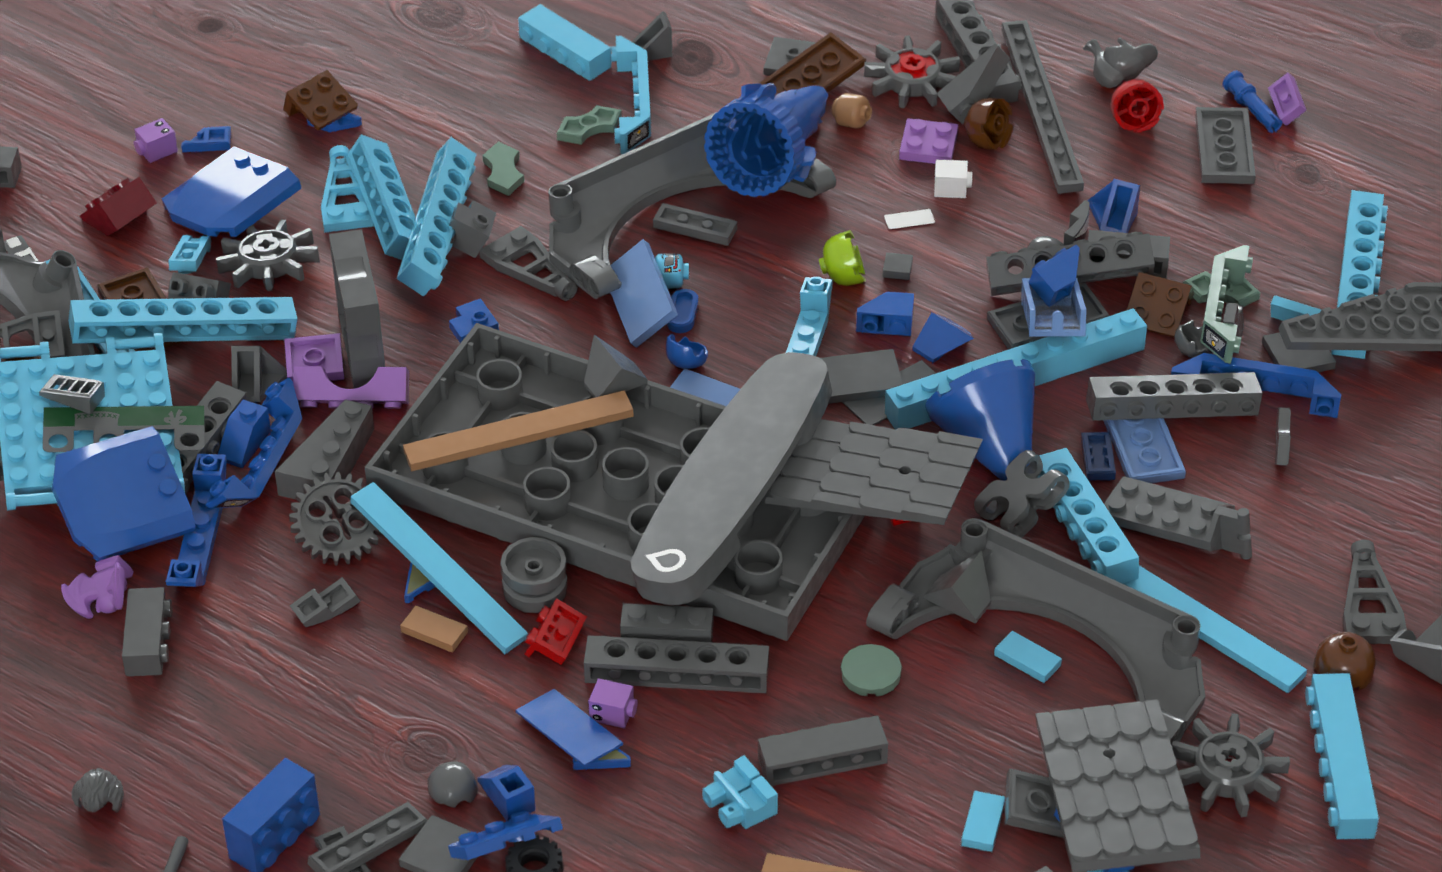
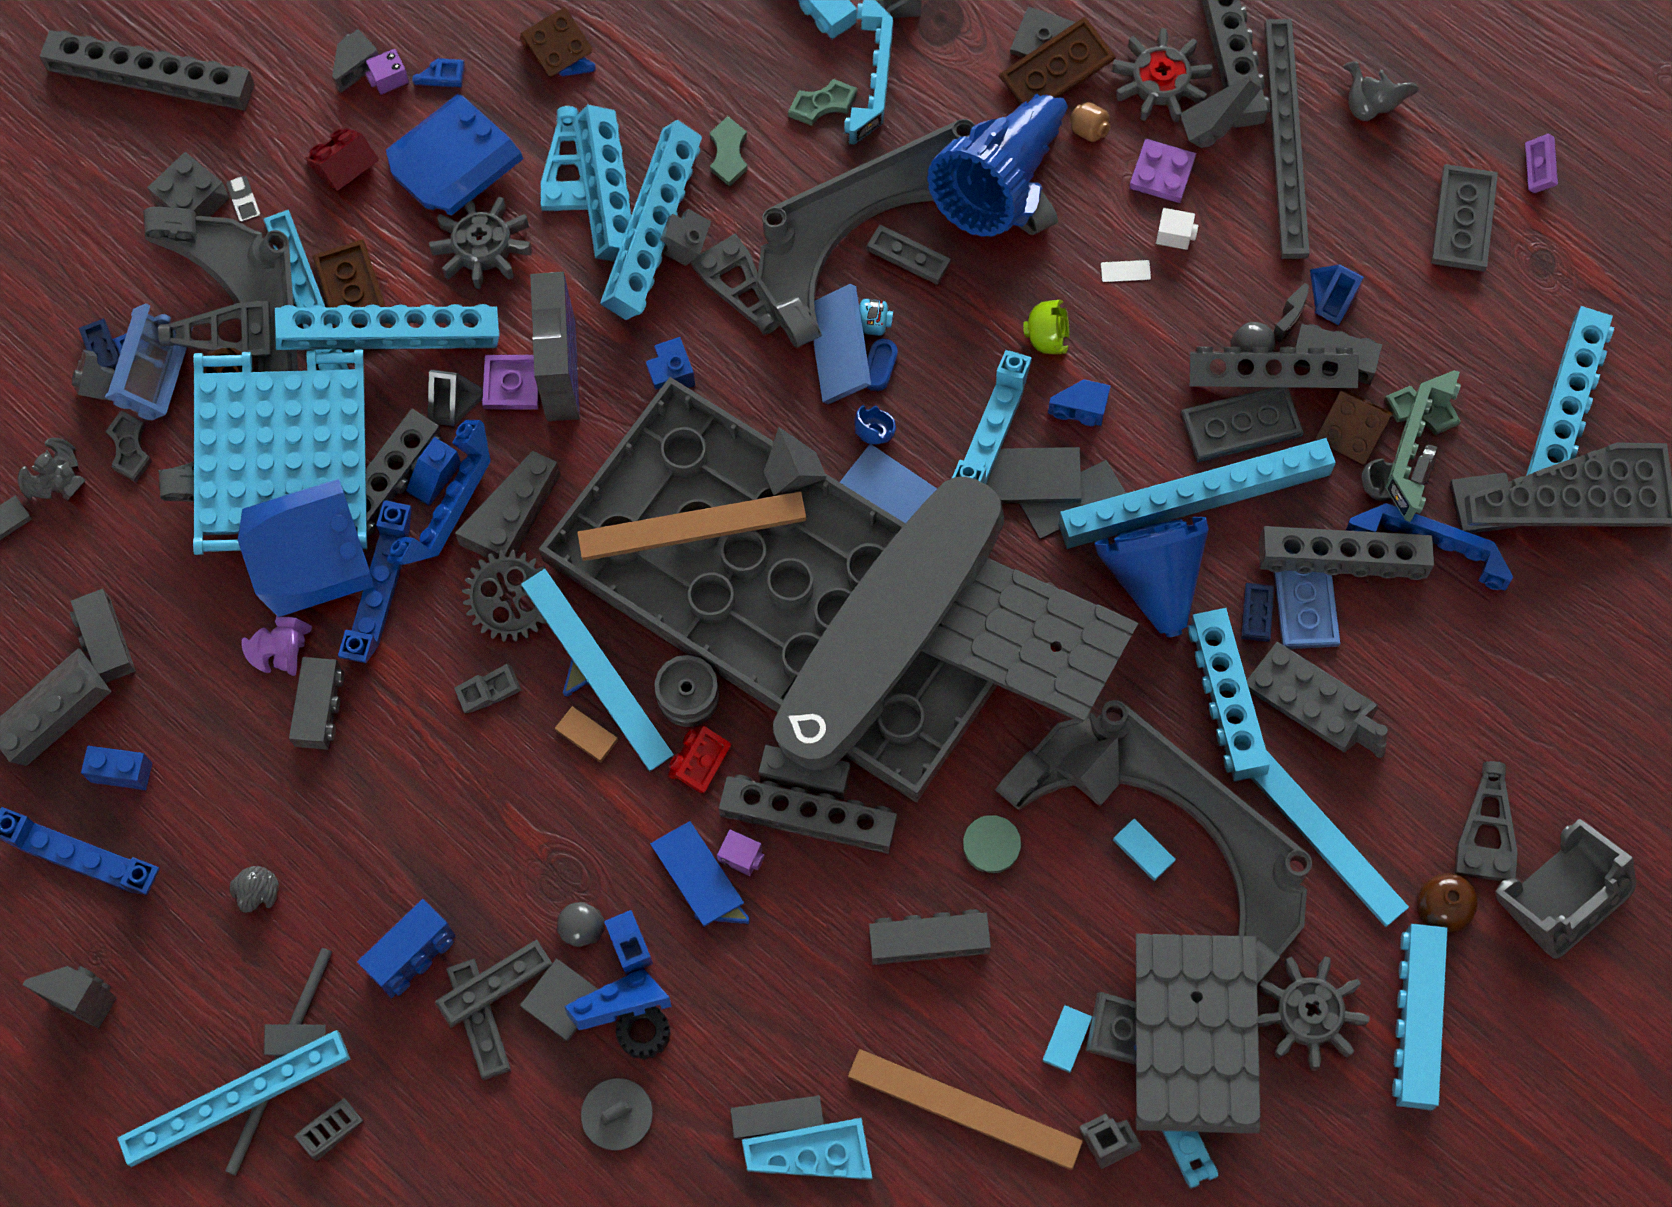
camera: 10 degrees right, 25 degrees up
dark grey slope [39,374,105,414] -> none
piece [43,406,205,452] -> none
dark grey hips [168,272,231,299] -> none
medium azure plate [169,235,211,274] -> none
medium lavender arch [293,366,409,409] -> none
medium azure hips [702,755,778,829] -> none
dark grey tile [883,252,913,280] -> none
blue slope [912,313,974,363] -> none
reddish brown cylinder [964,98,1013,150] -> none
dark grey piece [974,450,1070,538] -> none
medium blue door [1021,278,1086,337] -> none
blue slope [1029,245,1080,307] -> none
red cylinder [1110,79,1164,133] -> none
blue pin [1222,71,1282,133] -> none
medium azure tile [1271,296,1321,321] -> none
dark grey tile [1275,407,1291,465] -> none
none -> dark grey slope [332,29,379,93]

